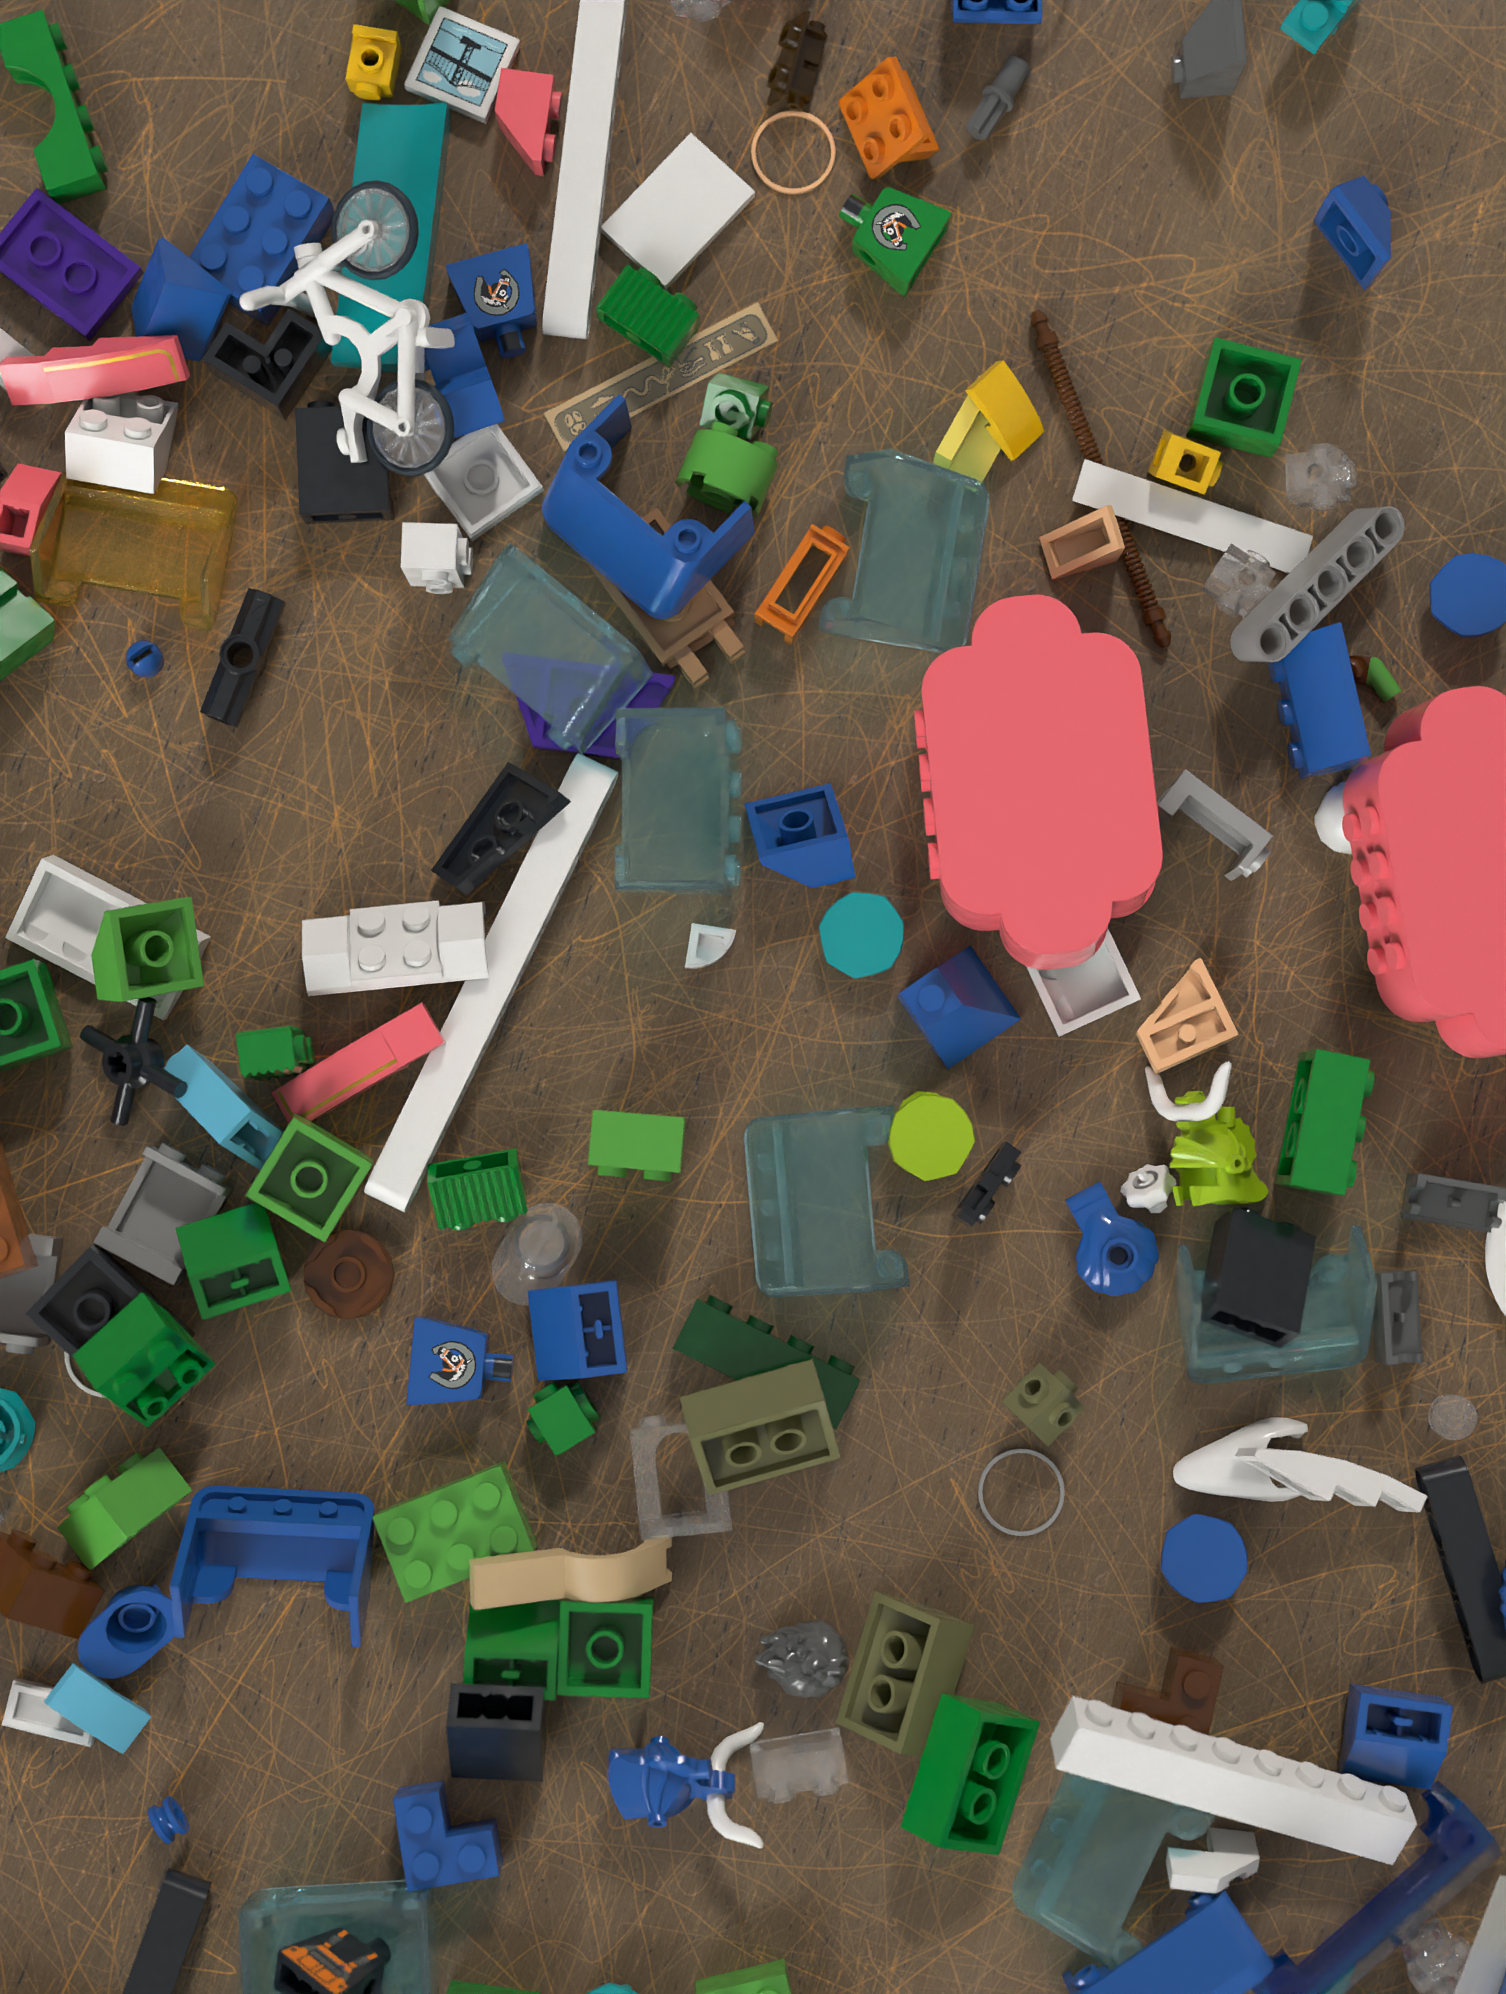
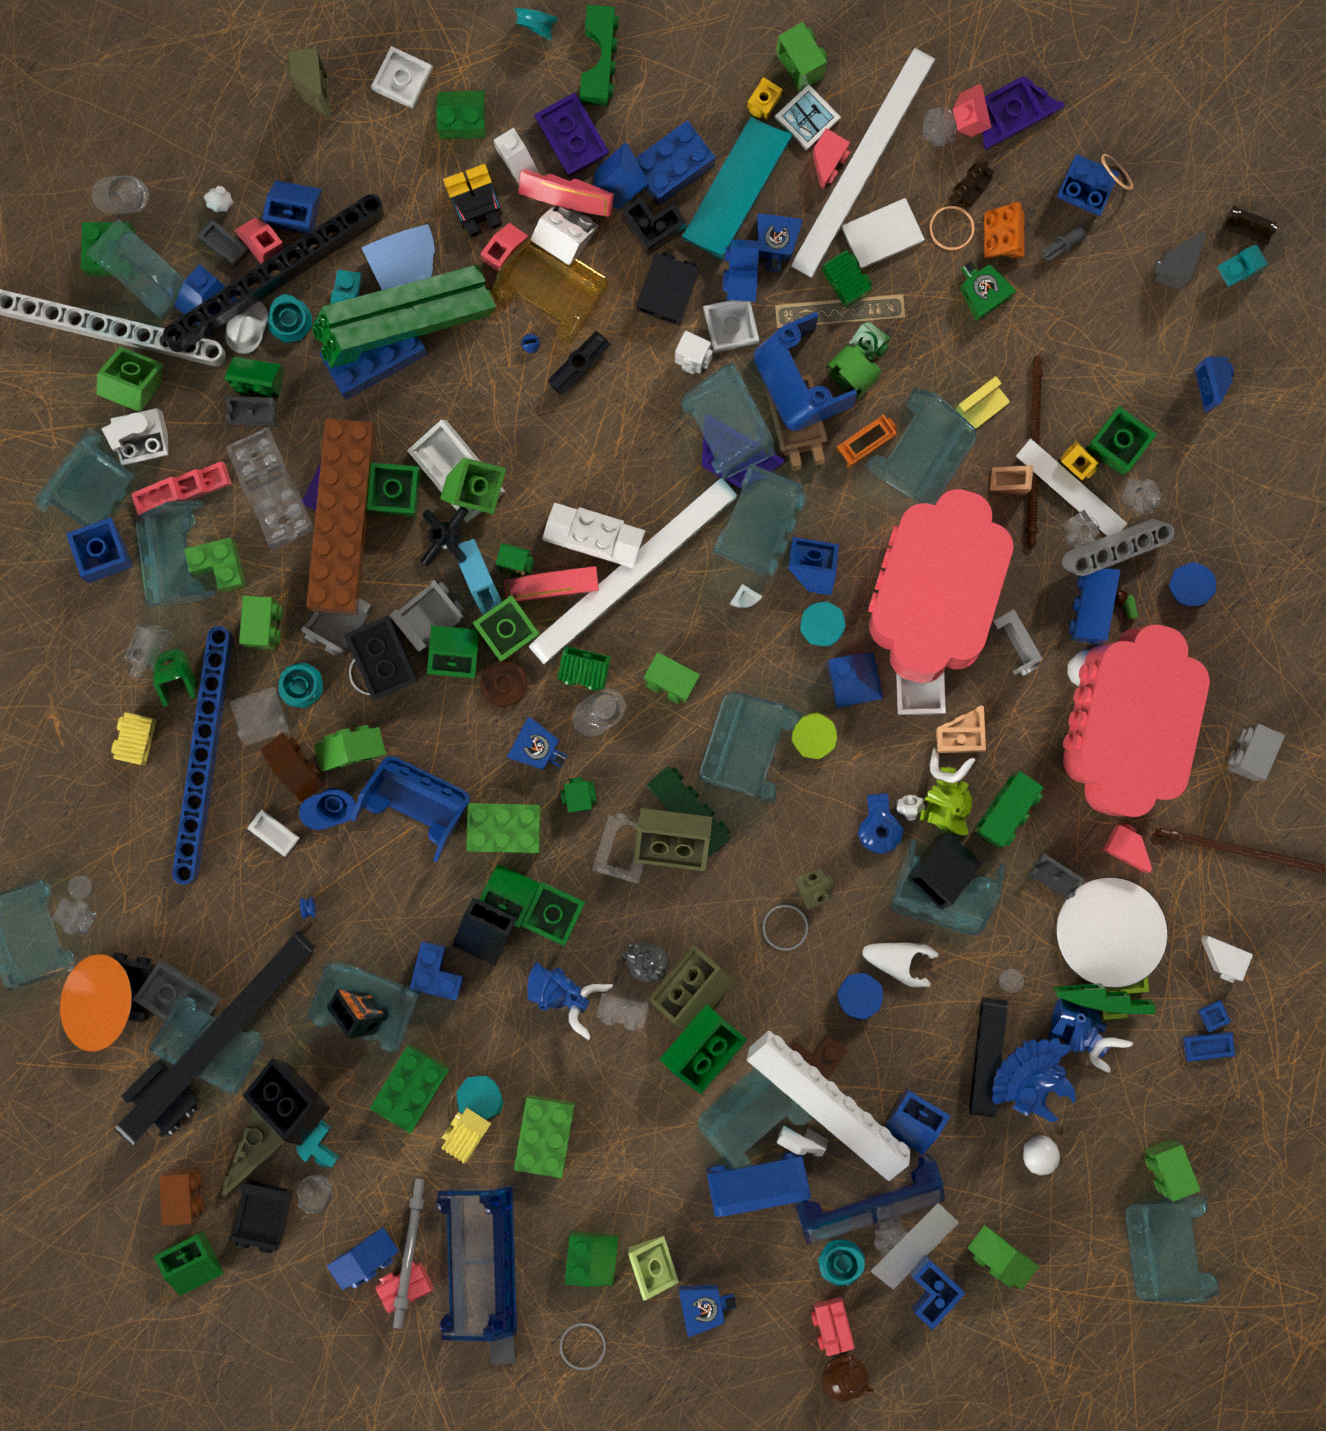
camera: 25 degrees right, 0 degrees up
medium azure slope [44,1663,152,1754] -> none
green slope [73,1292,216,1428] -> none
piece [240,180,455,476] -> none
black wing [431,762,571,895] -> none
tan piece [469,1534,672,1610] -> none
blue slope [528,1279,628,1381] -> none
black wing [951,1142,1022,1227] -> none
yellow slope [965,360,1045,461] -> none
white slope [1235,1448,1427,1512] -> none
dark grey hinge [1370,1270,1424,1365] -> none

